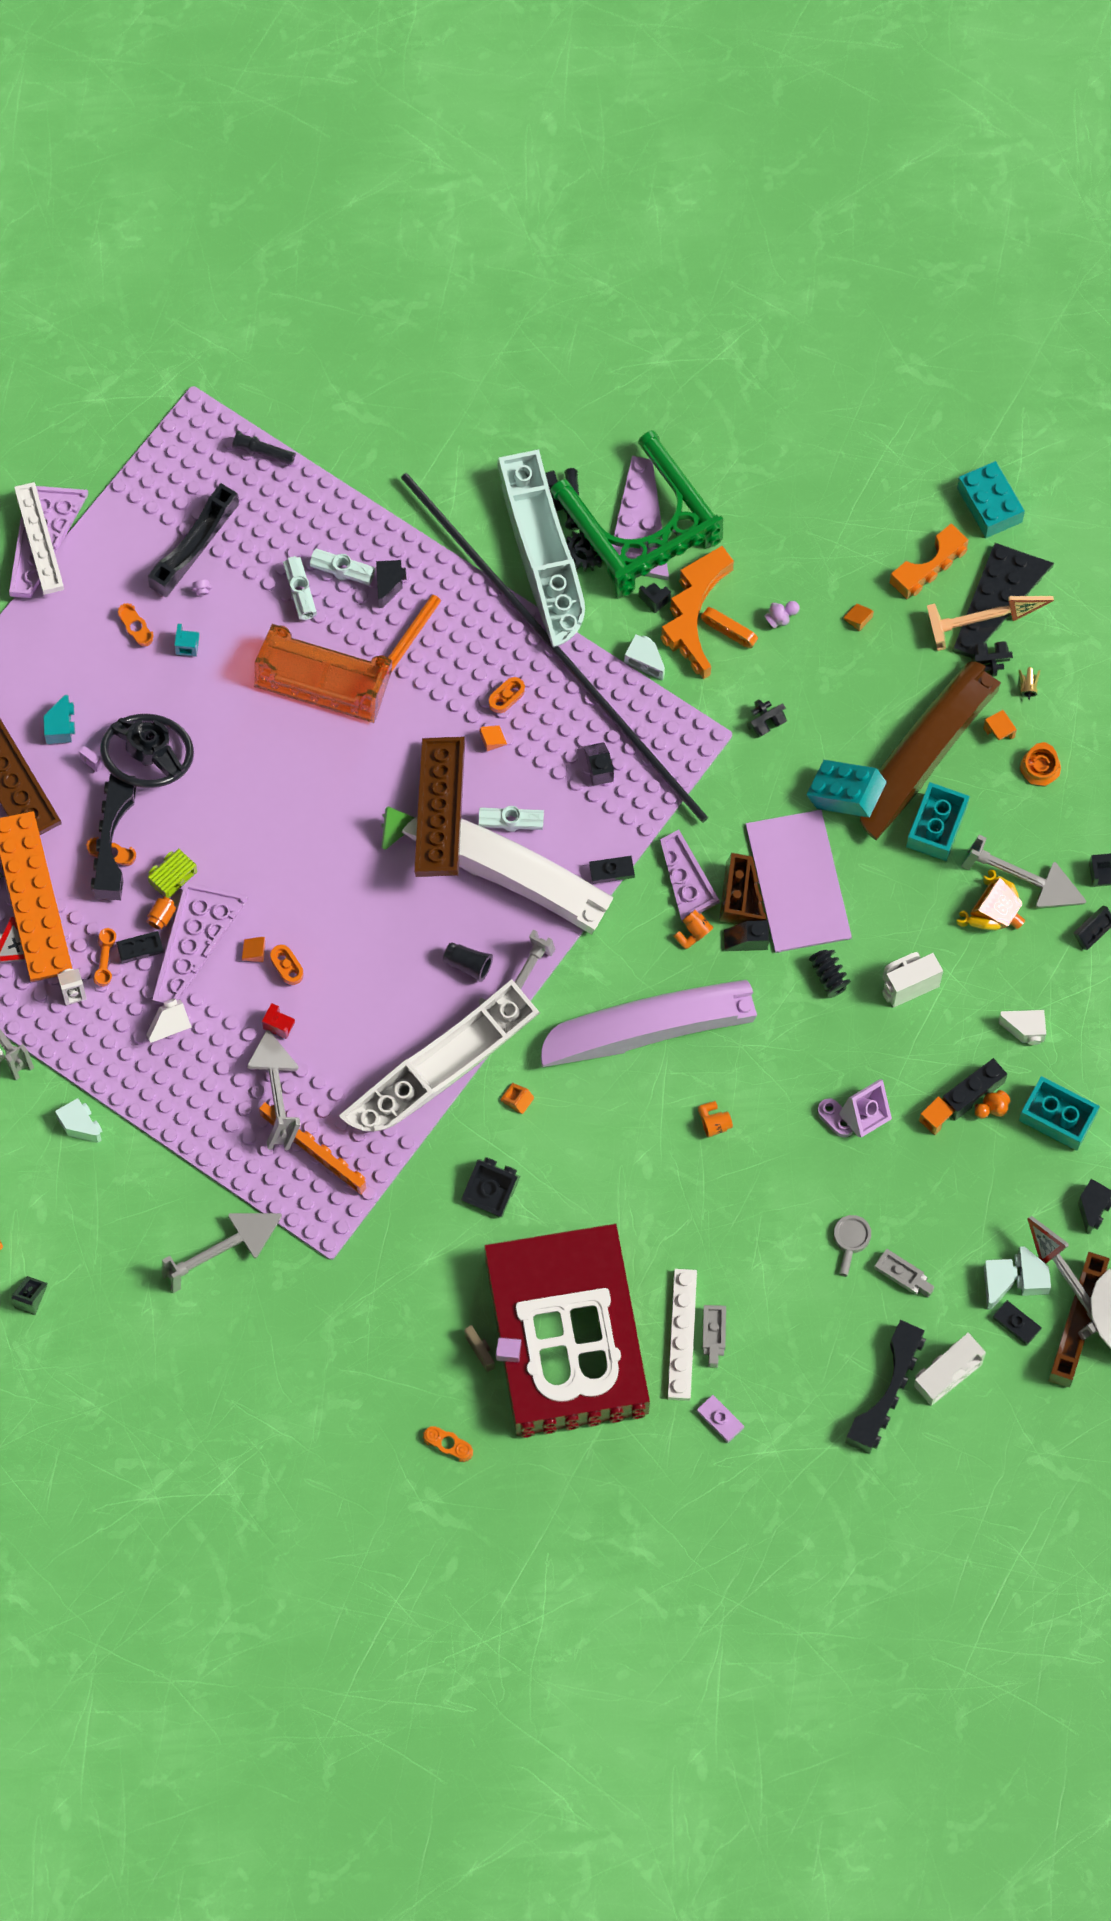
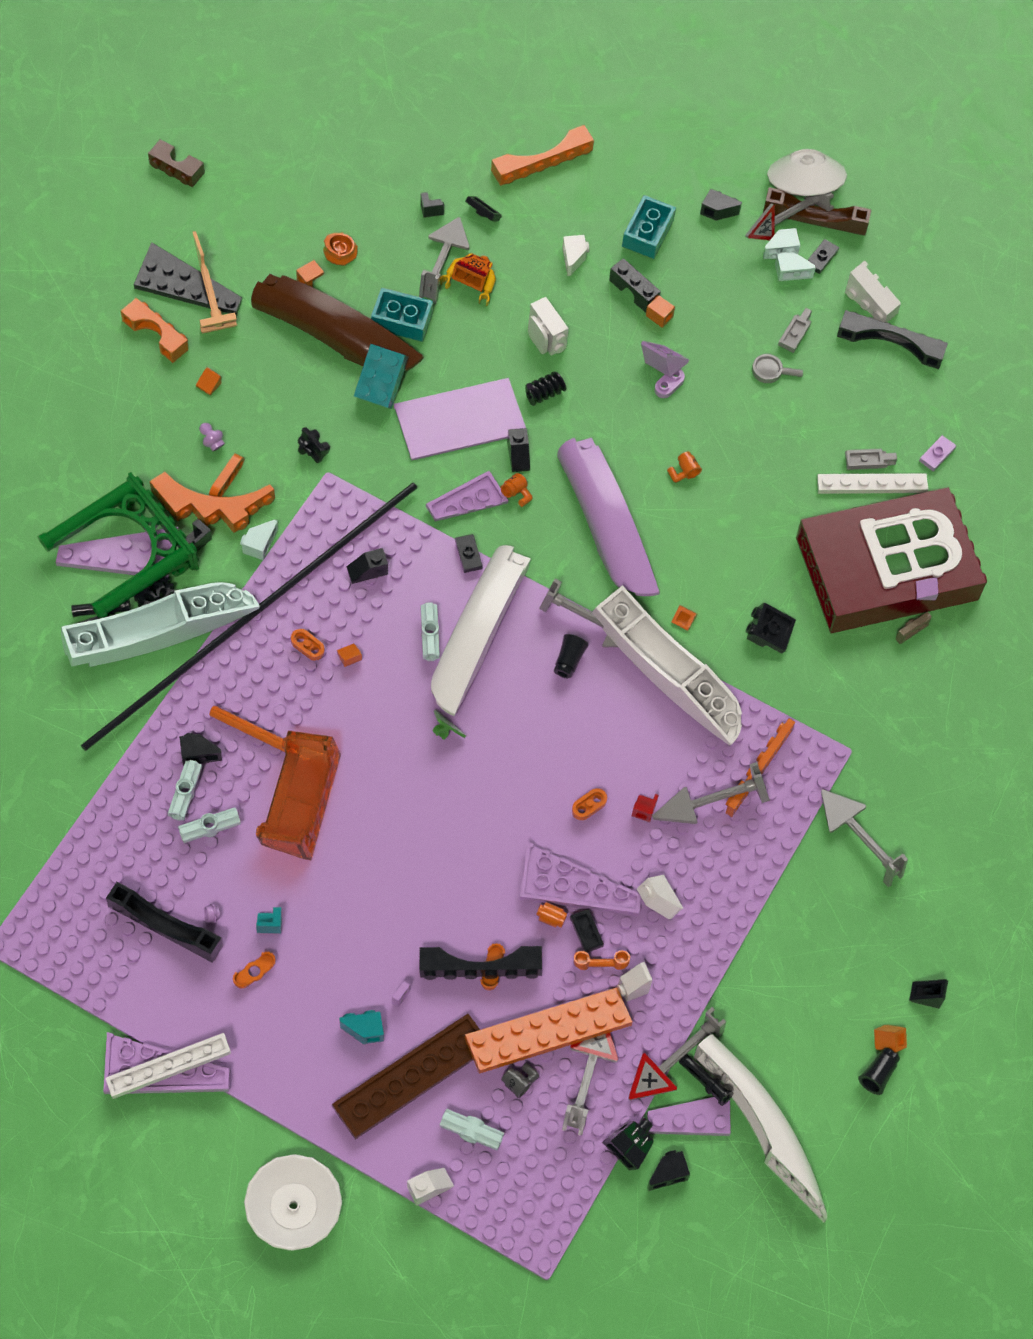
camera: 100 degrees left, 5 degrees down
light aqua slope [55,1098,102,1143] -> none
black piece [100,714,194,788] -> none
lime brick [148,848,198,898] -> none
black pin [232,430,296,465] -> none
orange slope [242,937,266,962] -> none
reddish brown plate [414,737,465,877] -> none
orange piece [423,1426,473,1462] -> none
reddish brown wedge [719,853,766,924] -> none
teal brick [957,461,1025,538] -> none
black hips [972,641,1013,677] -> none
orange animal [975,1090,1010,1119] -> none
pearl gold piece [1018,667,1040,700] -> none

